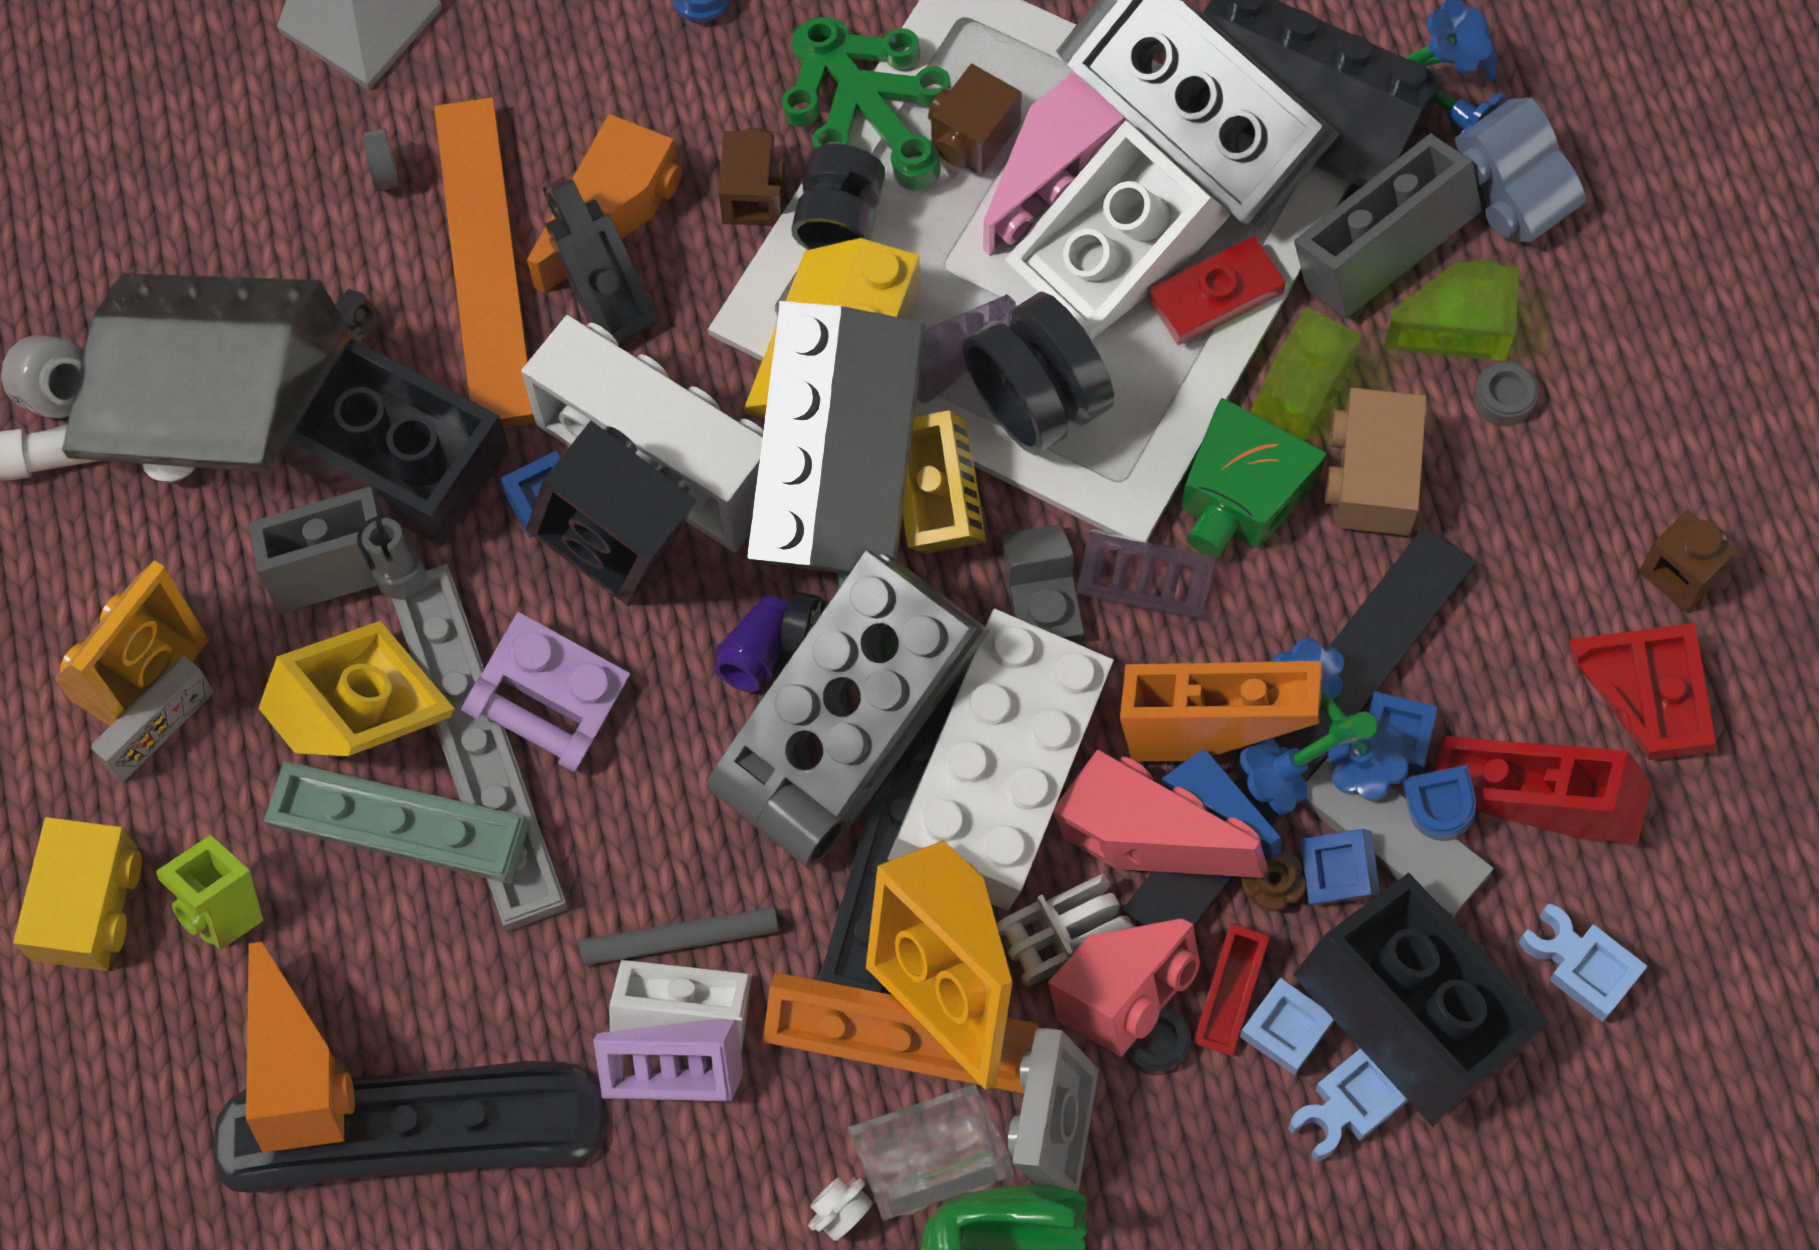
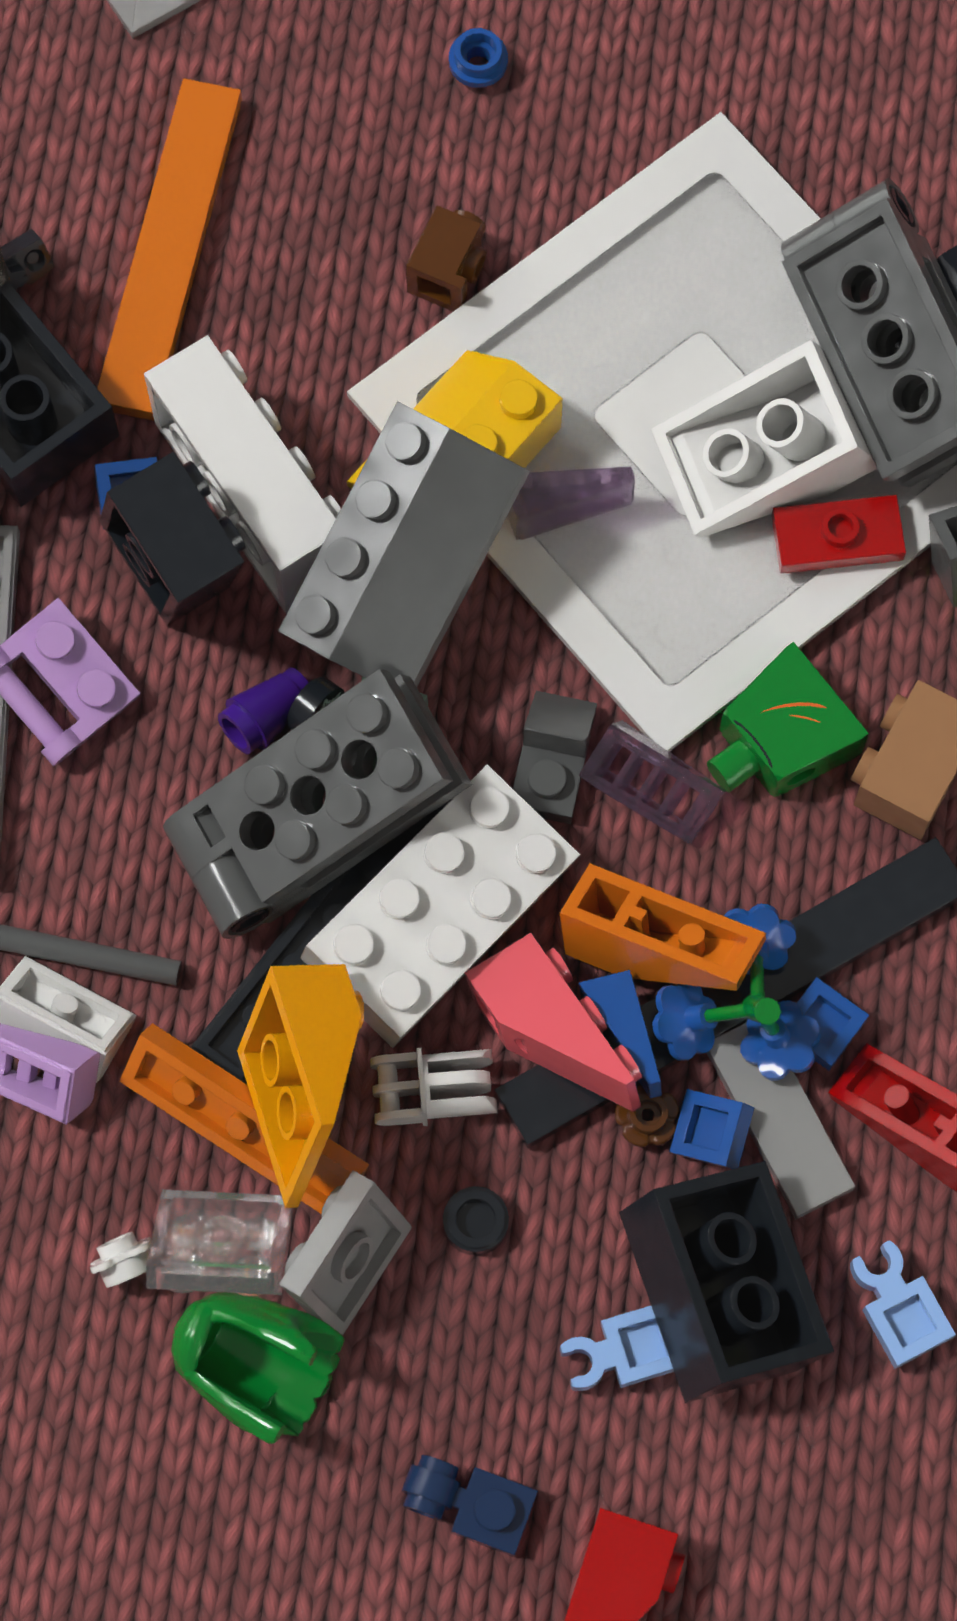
camera: 20 degrees right, 5 degrees up
dark grey tile [362,128,400,191] -> none
orange slope [527,114,682,293] -> none
black hinge [542,177,659,344] -> none
green plant [782,17,951,190] -> none
black wheel [791,144,886,250] -> none
yellow brick [903,410,986,554] -> none
reddish brown brick [928,63,1022,175] -> none
black wheel [963,291,1115,456] -> none
bright pink slope [983,72,1125,255] -> none
coral slope [1048,919,1200,1057] -> none
red piece [1193,922,1270,1056] -> none
light blue plate [1240,978,1334,1076] -> none
clear neon green slope [1250,306,1362,443] -> none
blue tile [1402,765,1476,840] -> none

